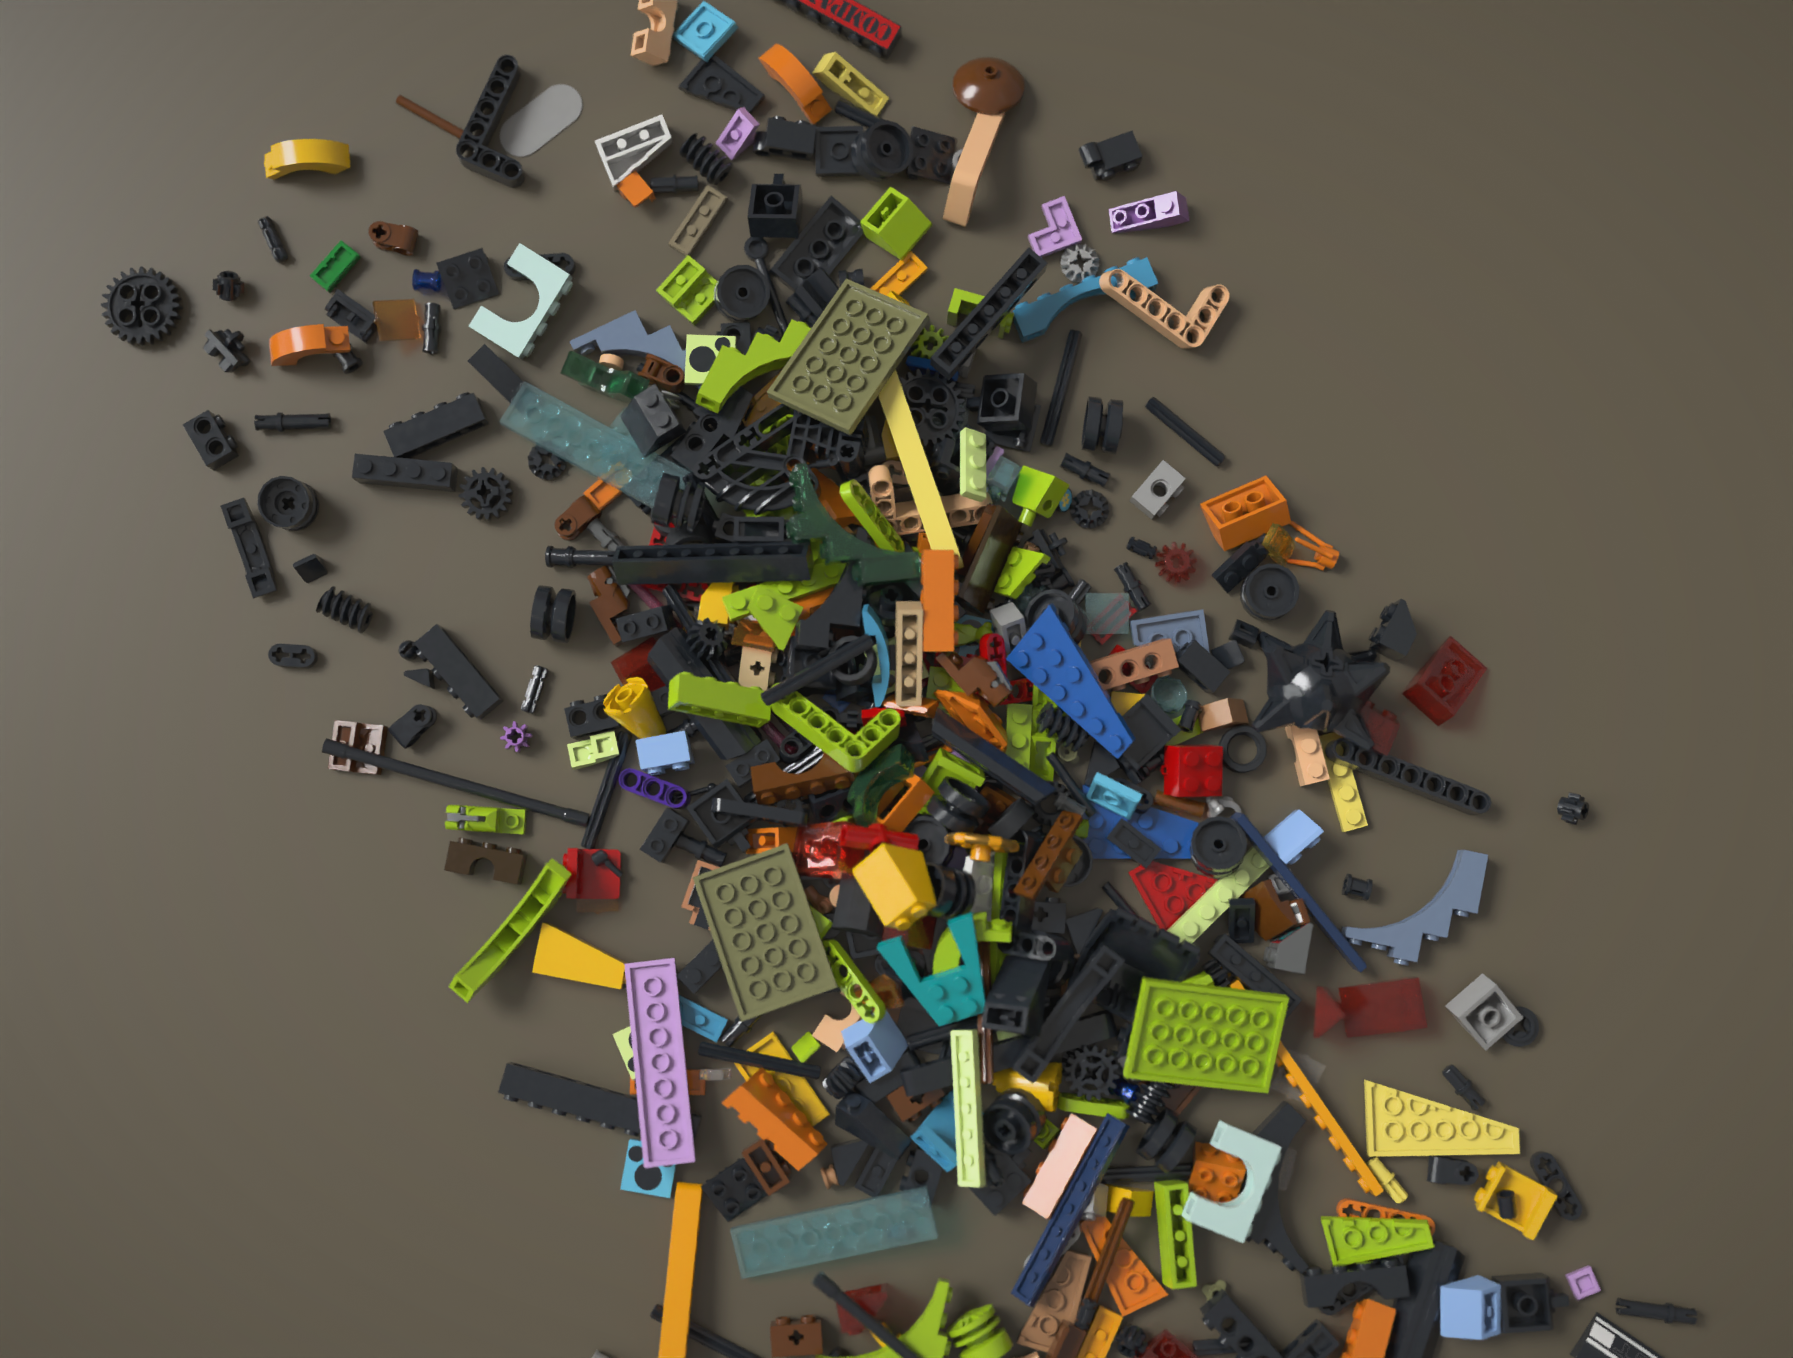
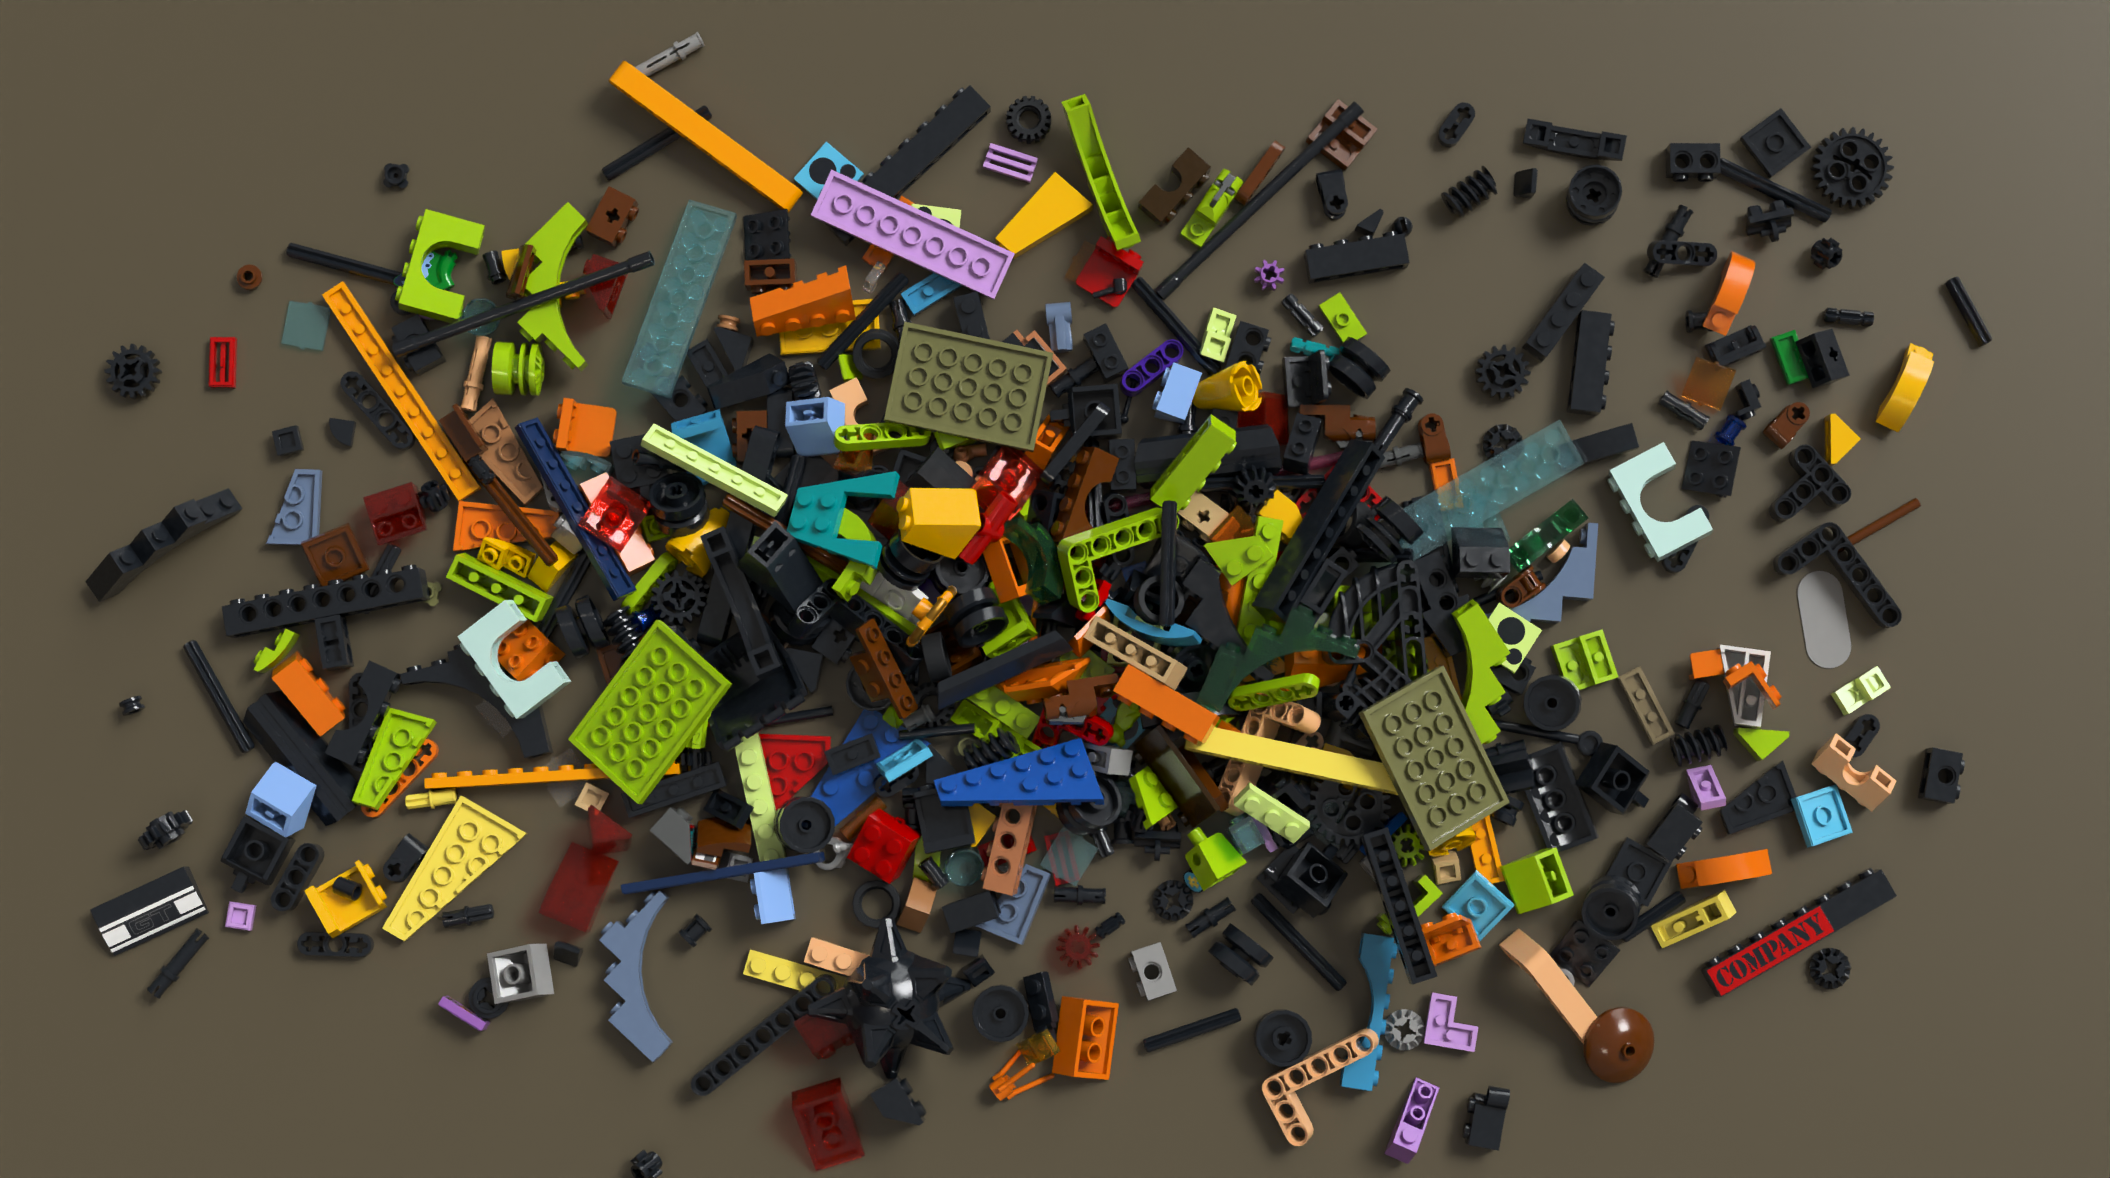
camera: 120 degrees right, 0 degrees up
none -> black beam [271,843,324,911]
none -> medium lavender tile [438,995,490,1031]
none -> yellow slope [477,537,536,578]
none -> orange bracket [553,398,617,458]
none -> black slope [553,941,583,967]
none -> clear light blue slope [560,451,615,476]
none -> tan plate [575,782,609,816]
none -> clear red slope [578,476,651,553]
none -> black tyre [853,329,899,379]
none -> lavender tile [983,143,1038,183]
none -> black tyre [1006,96,1051,144]
none -> sand blue piece [1045,302,1073,353]
none -> reddish brown beam [1234,140,1286,206]
none -> black wheel [1254,1009,1312,1067]
none -> black bracket [1282,350,1331,408]
none -> teal axle [1290,337,1339,359]
none -> lime plate [1318,292,1367,344]
none -> orange bracket [1421,913,1481,966]
none -> tan slope [1431,850,1461,885]
none -> medium azure tile [1442,870,1514,942]
none -> black beam [1647,240,1717,266]
none -> black axle [1720,158,1832,222]
none -> orange bracket [1723,661,1782,710]
none -> black bracket [1732,379,1761,421]
none -> lime slope [1733,728,1789,761]
none -> black plate [1740,108,1811,178]
none -> black beam [1769,445,1851,522]
none -> black brick [1796,329,1850,388]
none -> yellow slope [1824,414,1861,466]
none -> yellowish green slope [1831,666,1891,716]
none -> black beam [1843,714,1880,758]
none -> black axle [1945,277,1992,346]

